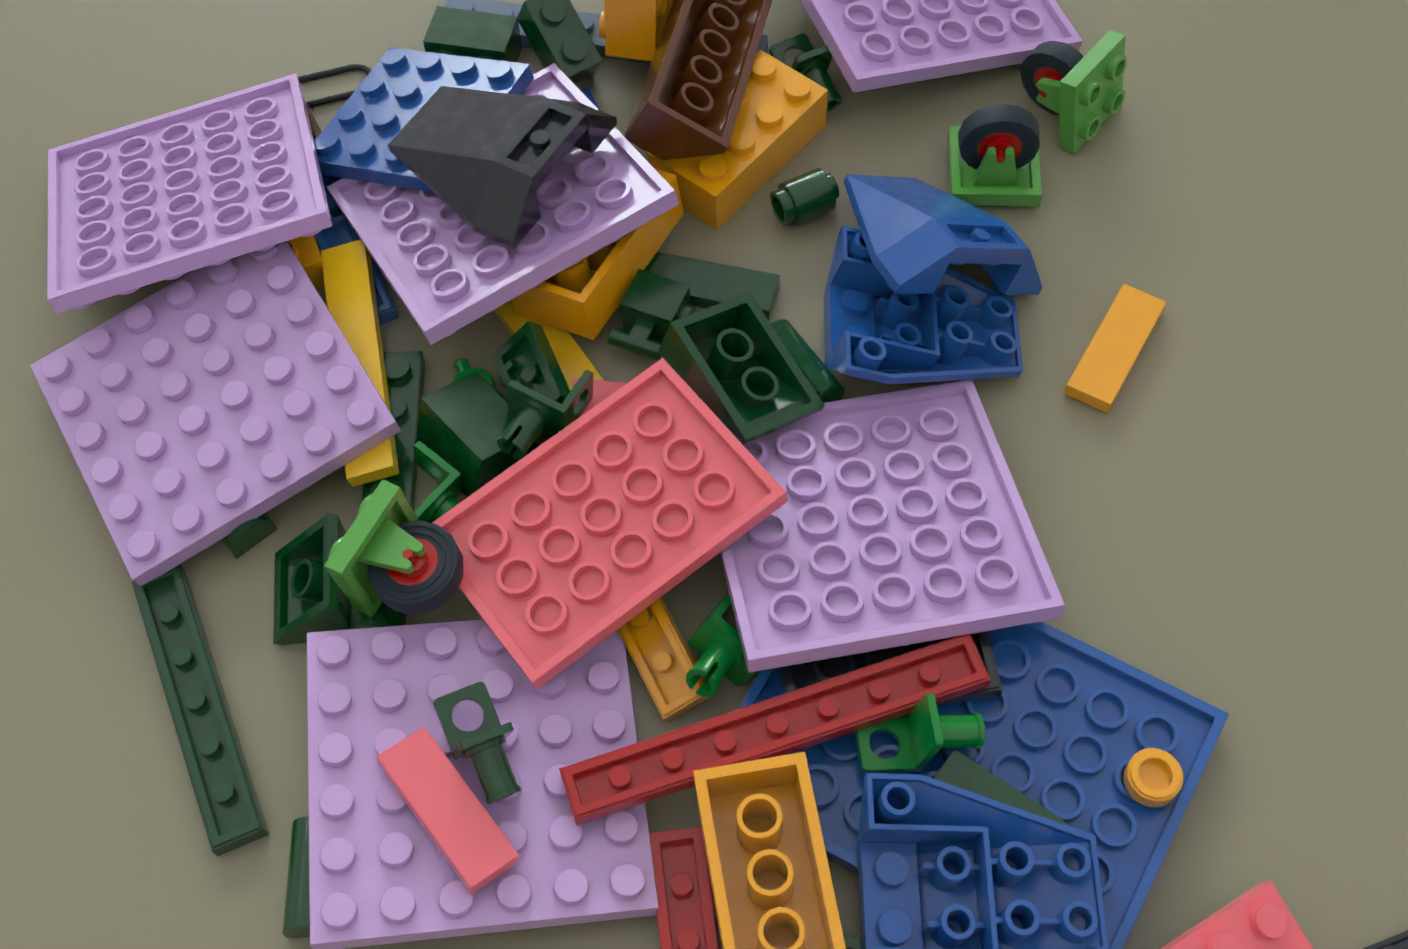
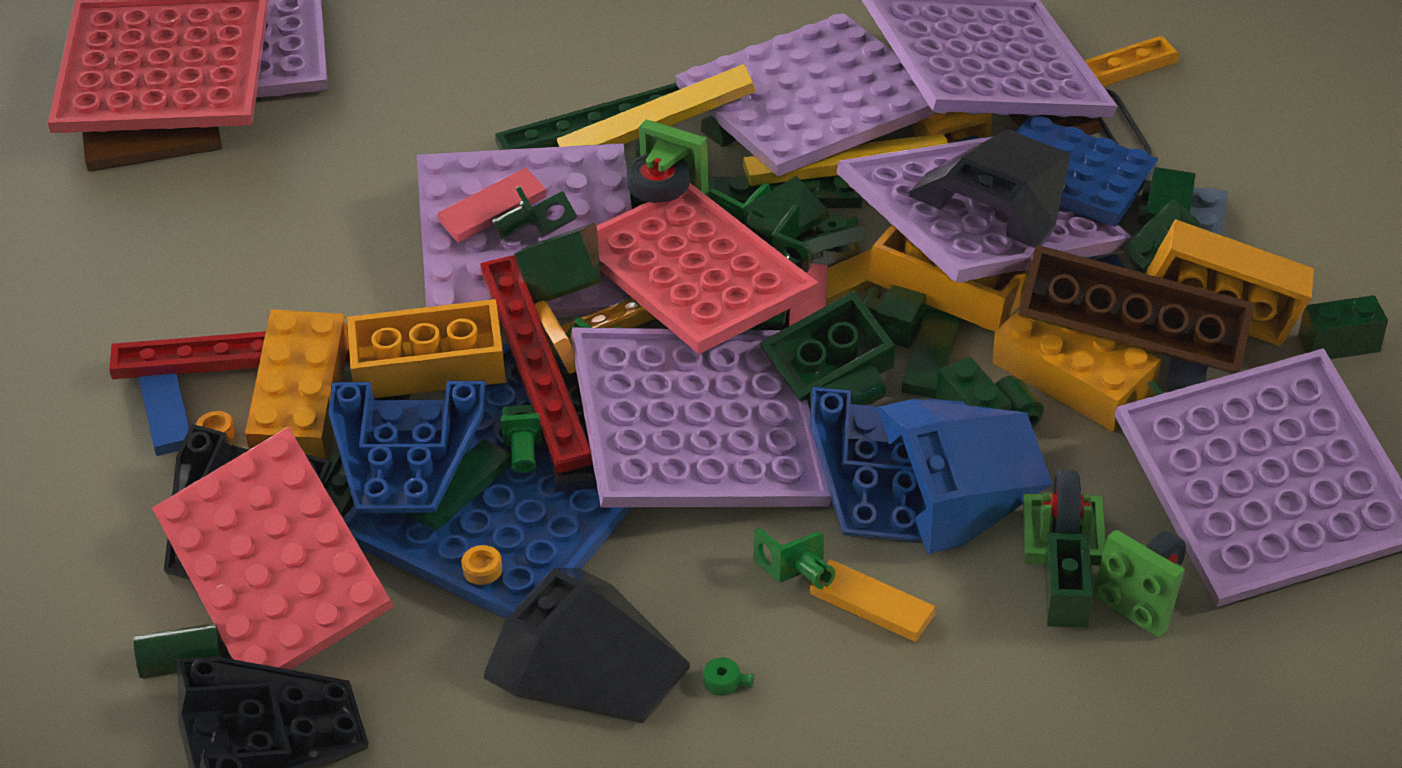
camera: 90 degrees right, 15 degrees down
none -> black wedge [483,568,690,723]
none -> dark green slope [514,222,601,304]
none -> light orange tile [534,300,576,374]
none -> yellow tile [557,64,756,147]
none -> green piece [702,657,754,695]
none -> green bracket [753,528,836,589]
none -> dark green brick [937,356,1012,411]
none -> dark green brick [1044,533,1092,628]
none -> light orange tile [1084,35,1180,87]

